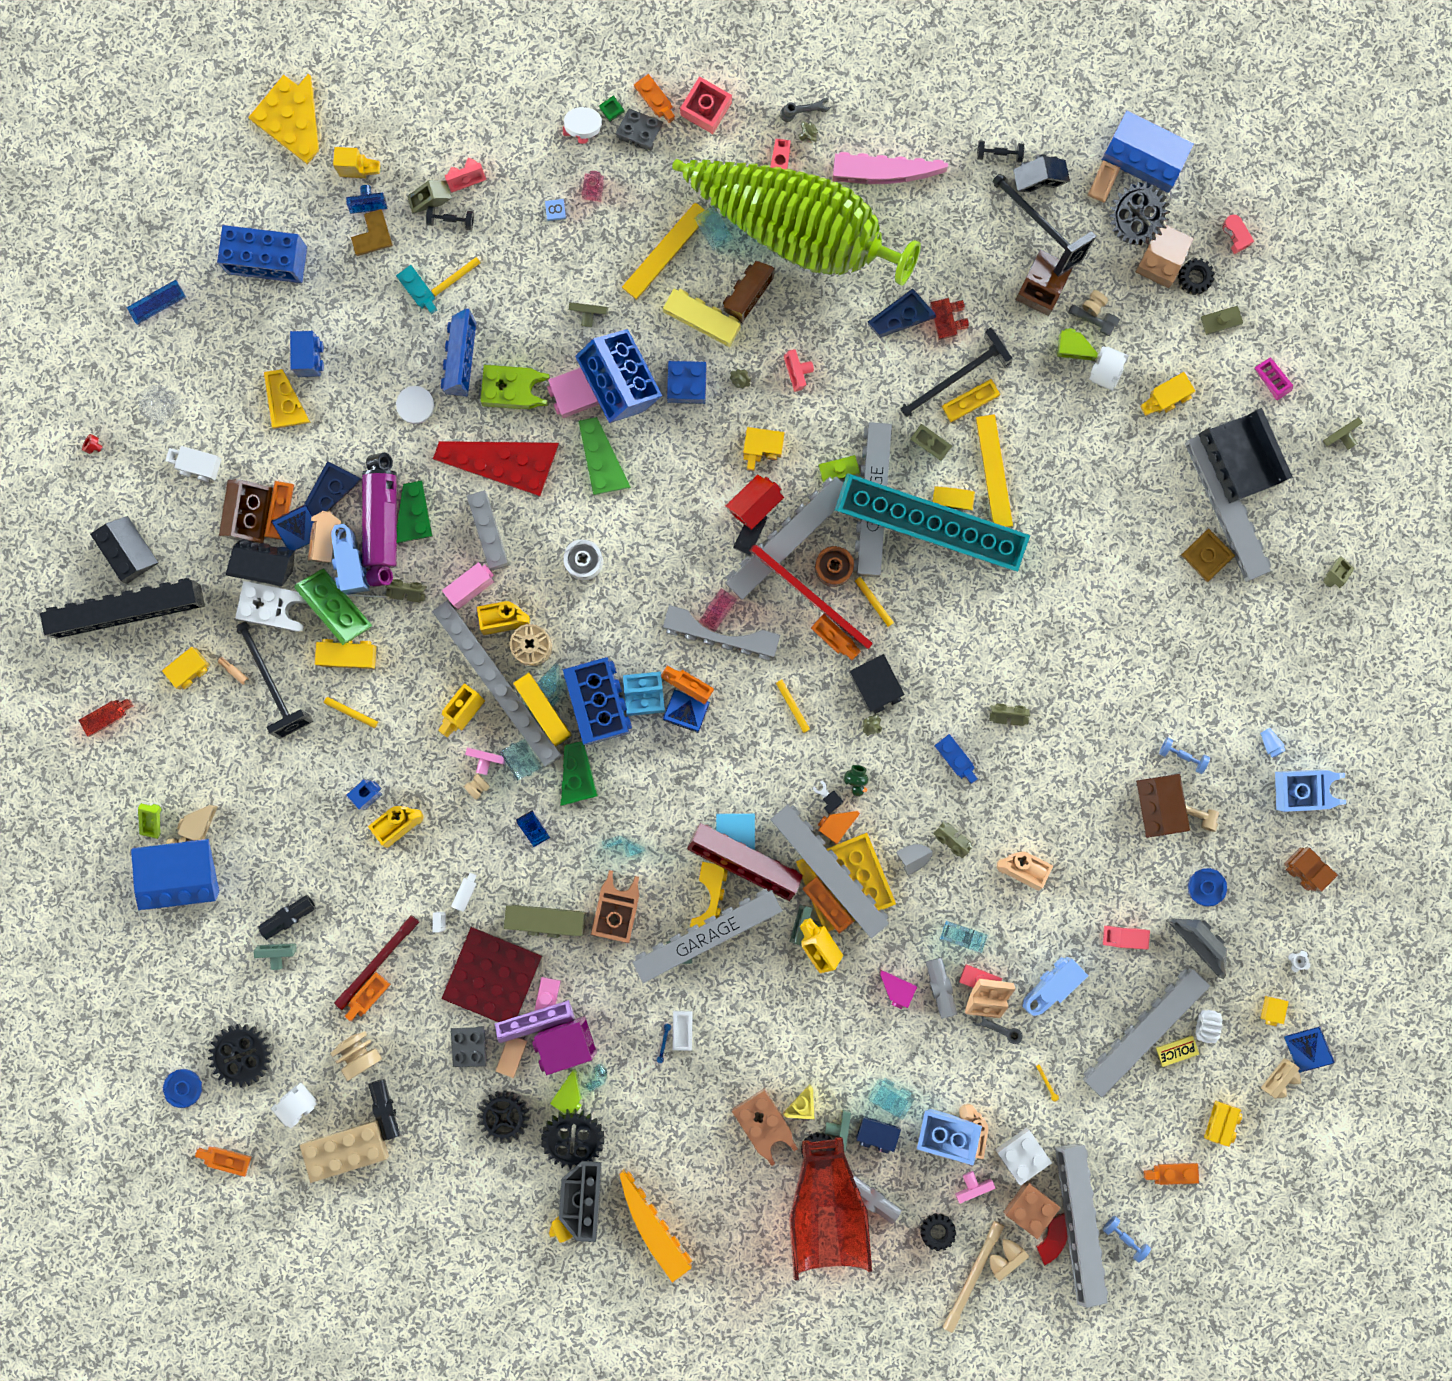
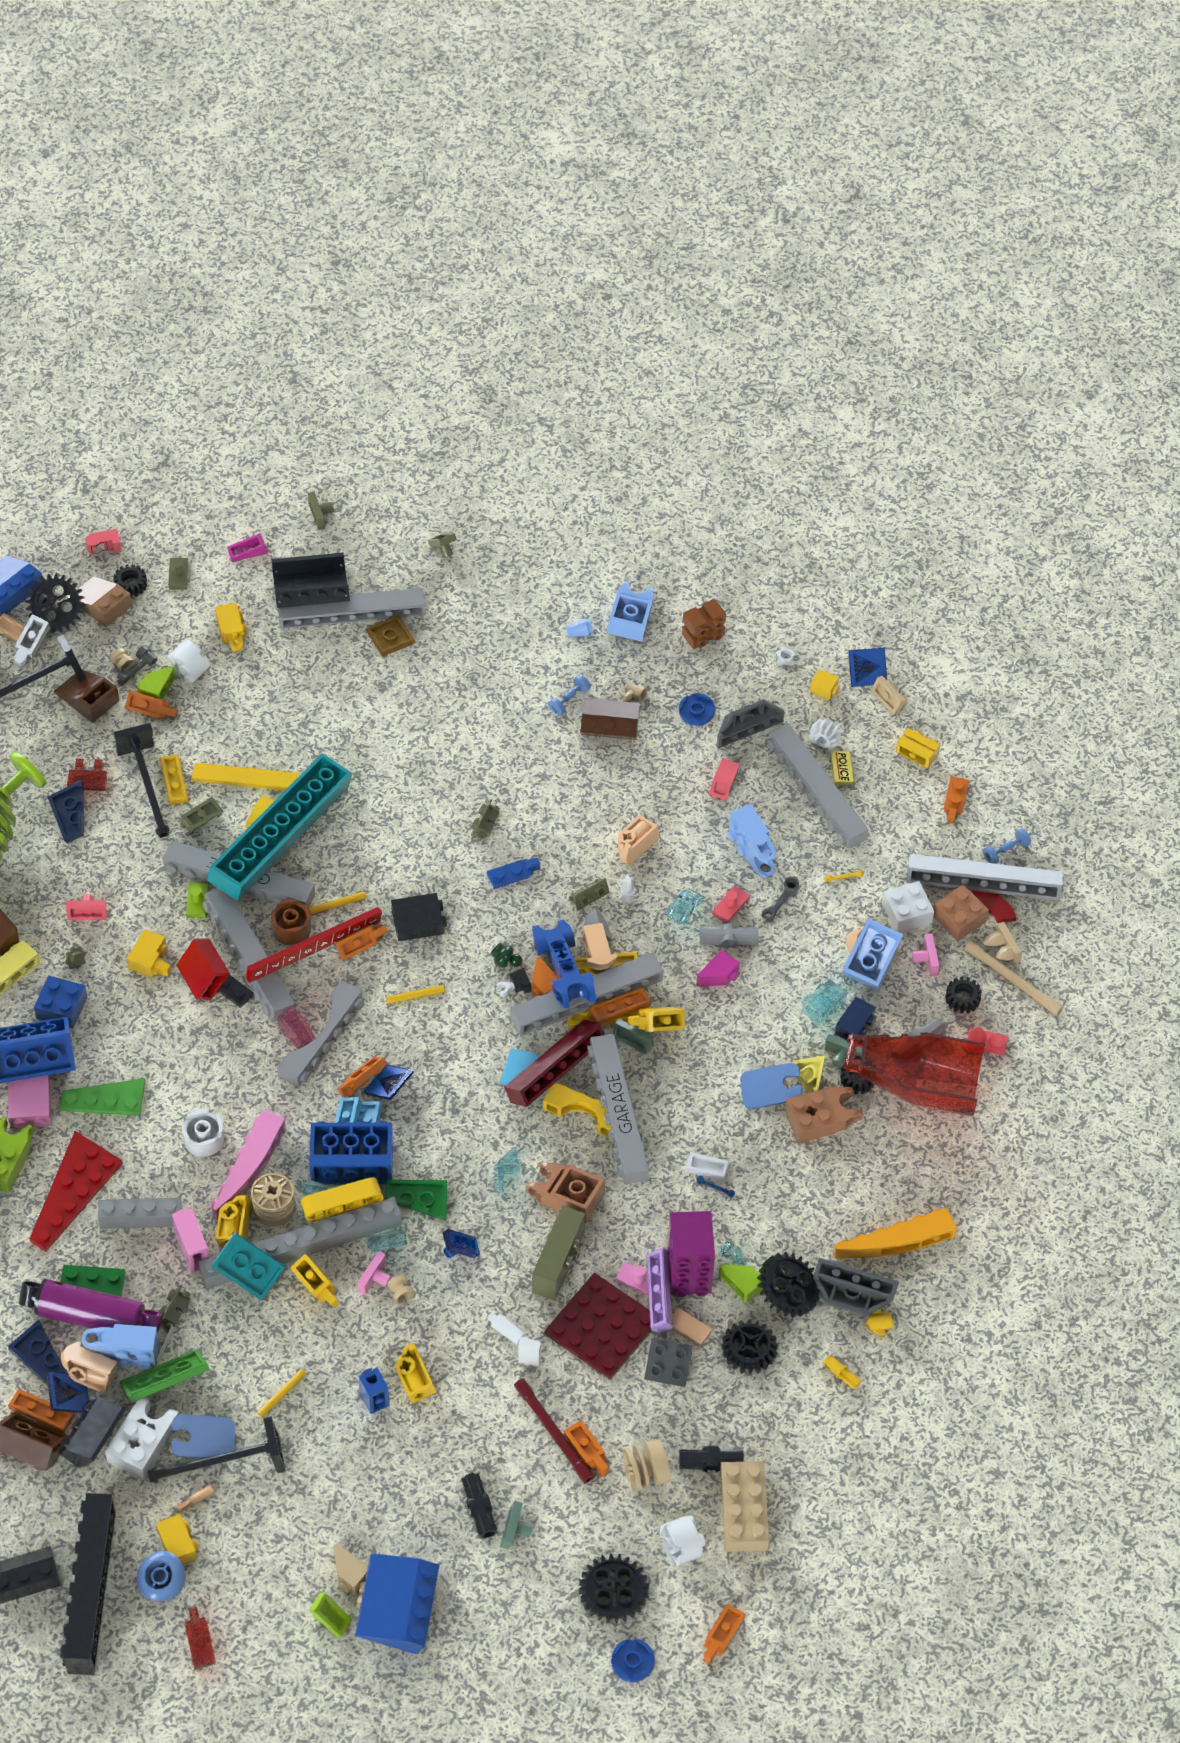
camera: 80 degrees left, 30 degrees down
yellow brick [315,639,377,669] -> none
olive plant [863,714,882,736] -> none
light nougat slope [965,979,1016,1018] -> none
none -> white brick [14,614,50,666]
none -> orange hinge [125,690,178,719]
none -> medium blue hat [137,1551,186,1601]
none -> medium blue piece [171,1414,235,1459]
none -> bright pink slope [211,1110,286,1219]
none -> teal tile [211,1232,286,1301]
none -> blue piece [532,920,596,1008]
none -> light nougat piece [582,923,617,970]
none -> white axle [620,875,636,905]
none -> medium blue piece [740,1063,802,1109]
none -> yellow axle [822,1354,861,1389]
none -> coral tile [966,1027,1008,1055]

